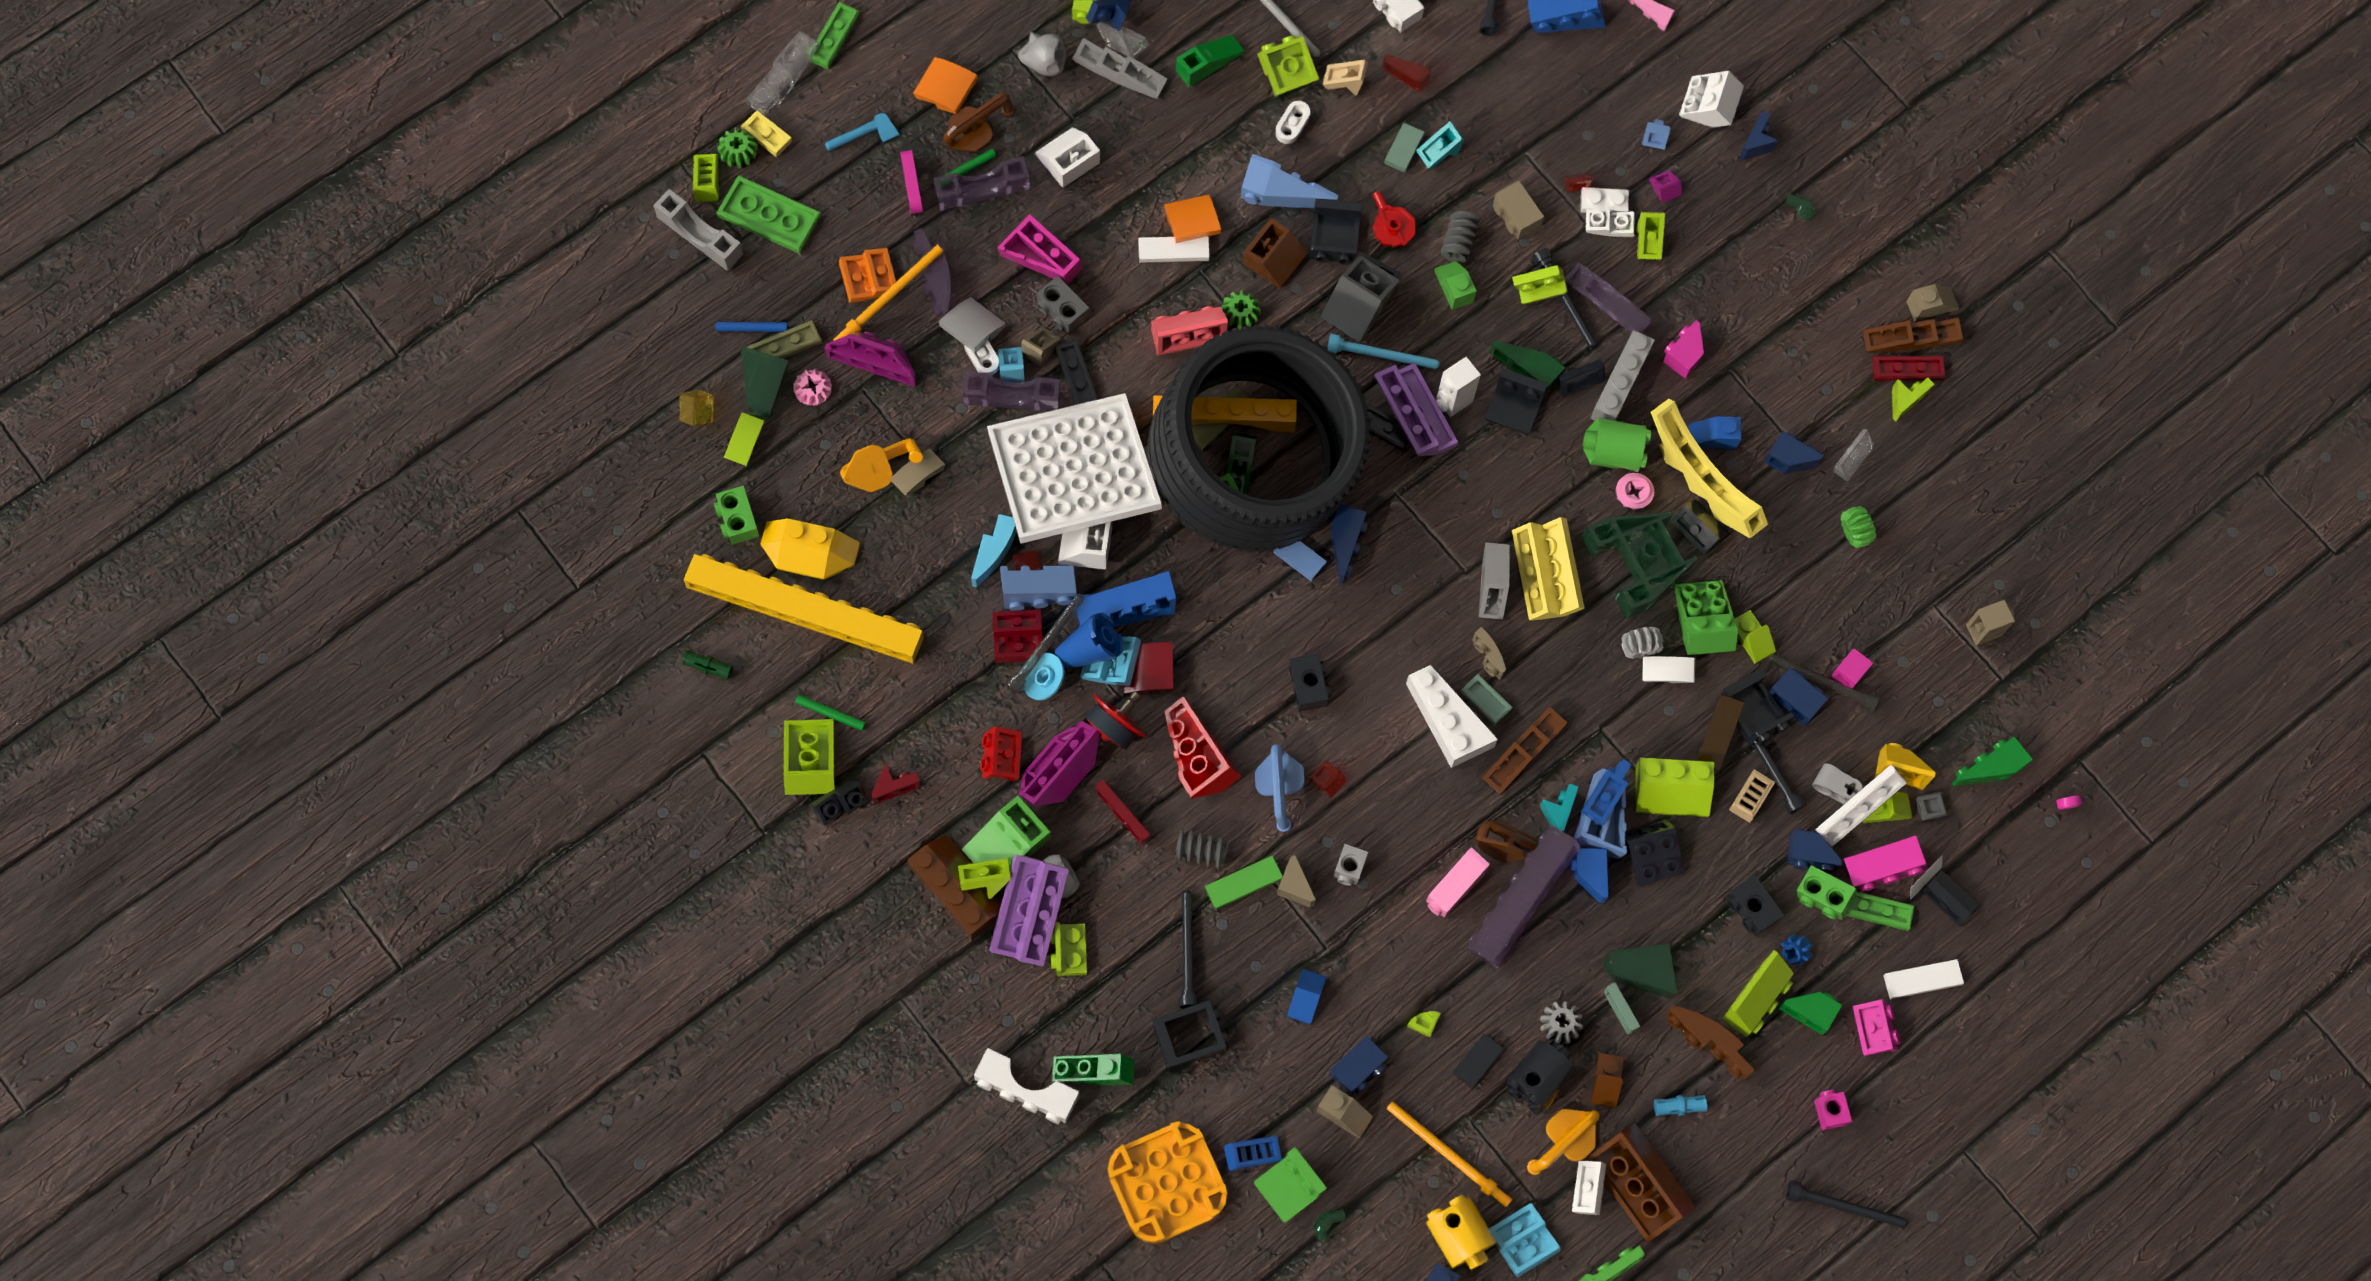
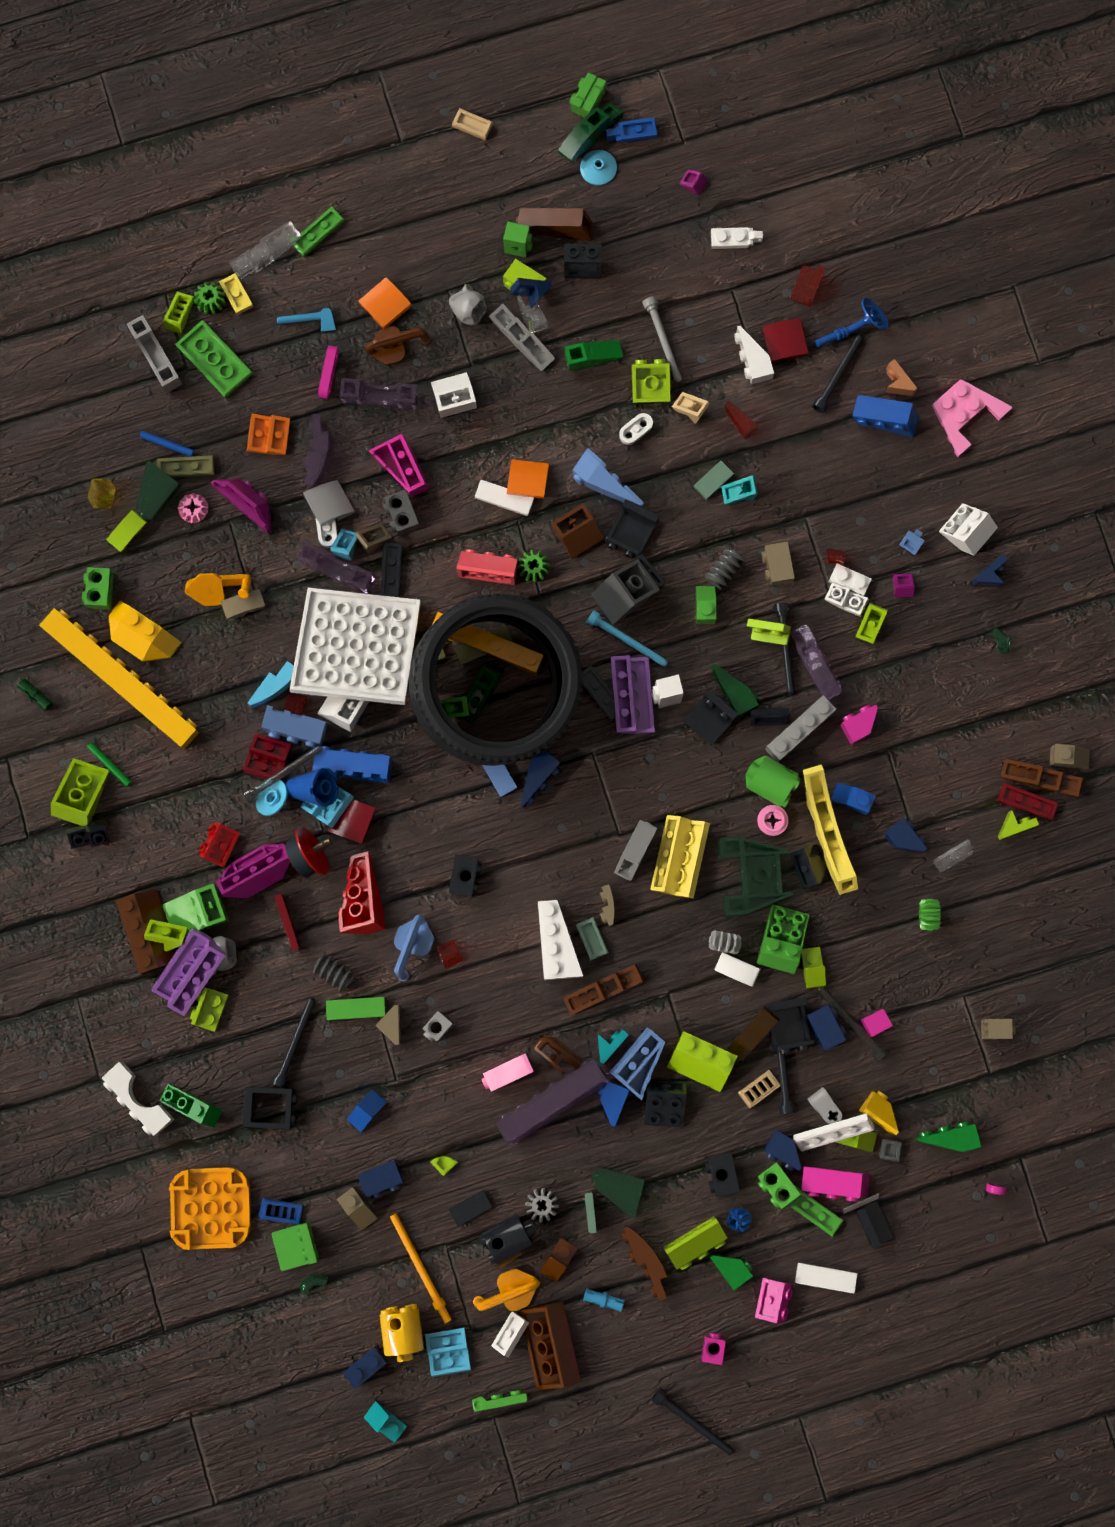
camera: 30 degrees right, 10 degrees up
light orange bar [833,245,944,341] -> none
dark red slope [871,764,921,805] -> none
green bar [932,149,996,190] -> none
red piece [1373,191,1415,248] -> none
blue hinge [1581,759,1632,826] -> none

